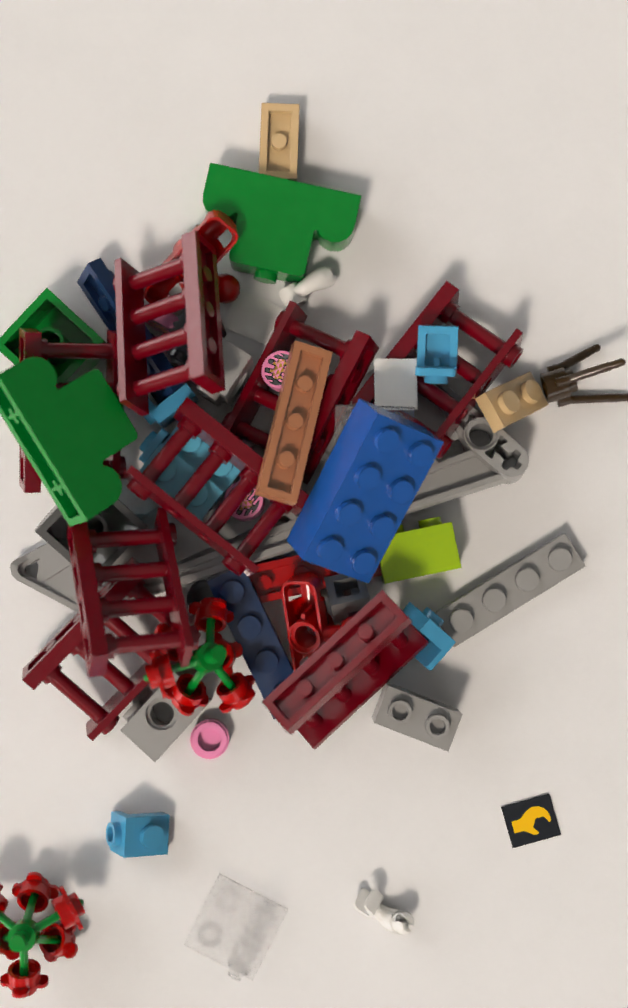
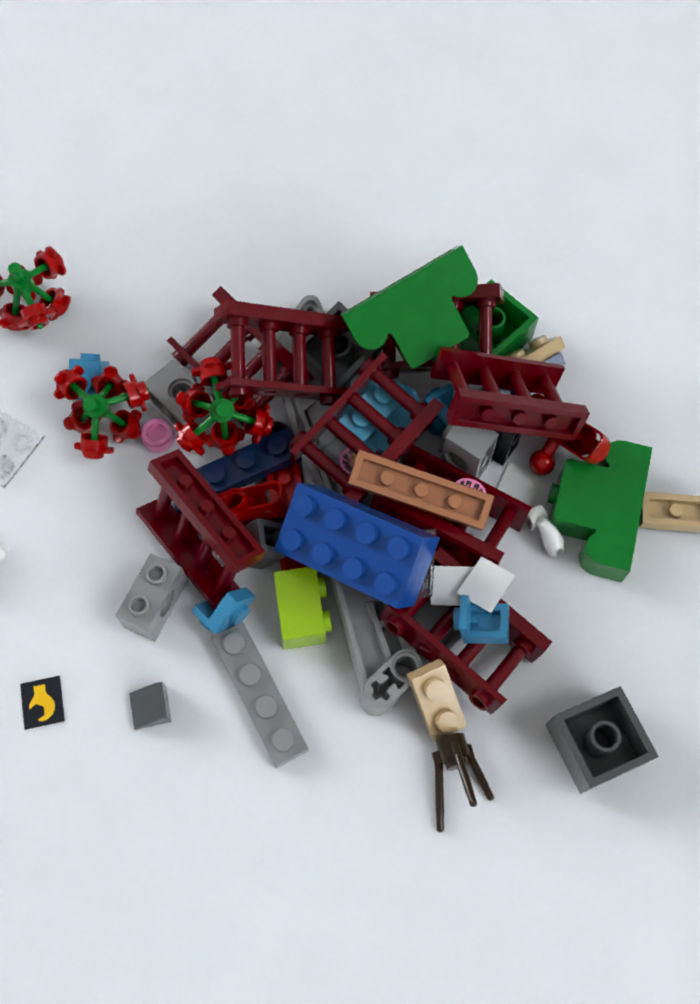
camera: 90 degrees right, 20 degrees down
none -> red plant [54,365,150,459]
none -> dark grey slope [129,682,172,730]
none -> white sticker [456,556,516,613]
none -> tan plate [506,335,566,362]
none -> dark grey brick [545,686,659,794]

